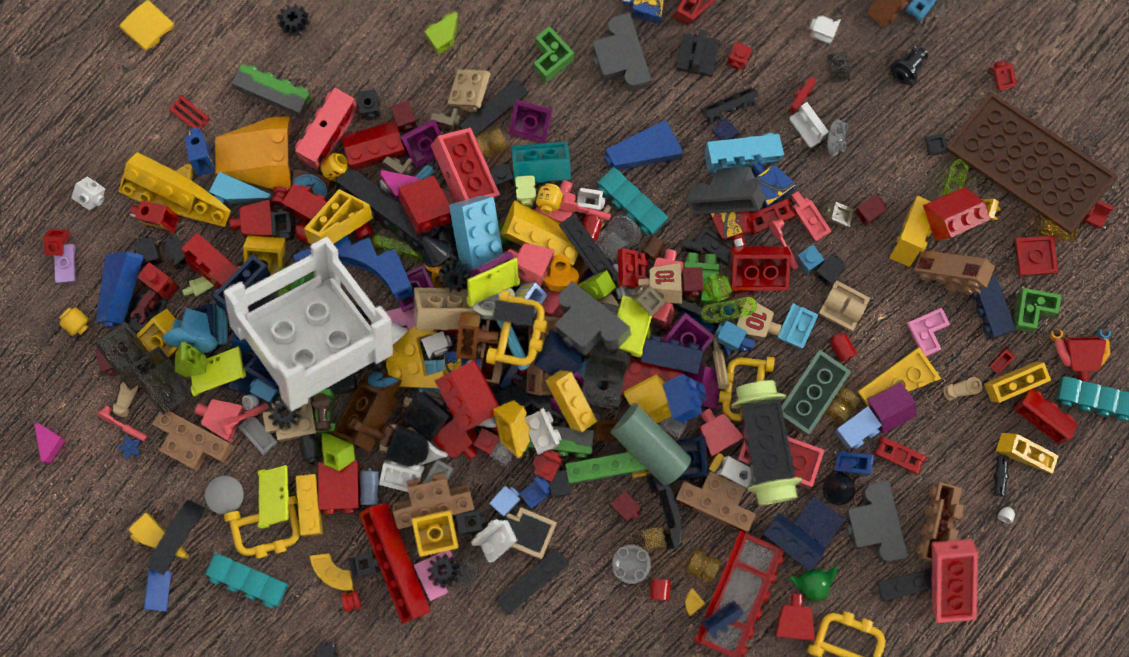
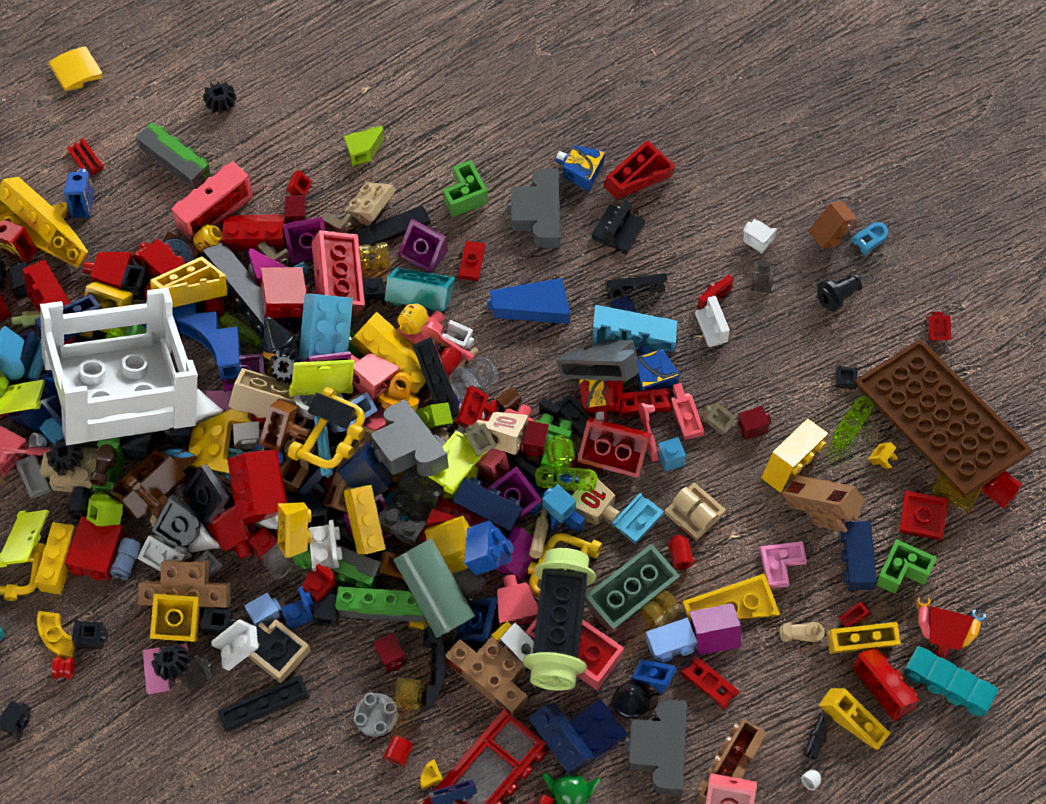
camera: 20 degrees right, 15 degrees down
medium azure slope [209,172,272,204] -> none
light orange wedge [215,116,292,190] -> none
black brick [357,89,380,120] -> none
red brick [359,503,431,624] -> none
yellowish green brick [515,176,536,209] -> none
teal brick [597,167,668,236] -> none
clear yellow wheel [686,549,721,583] -> none
red bracket [727,41,752,70] -> none
black brick [814,254,846,287] -> none
light grey dish [827,119,848,156] -> none
red slope [923,187,990,241] -> none
none -> red brick [286,170,313,197]
none -> red piece [427,509,458,527]
none -> red plate [459,241,486,281]

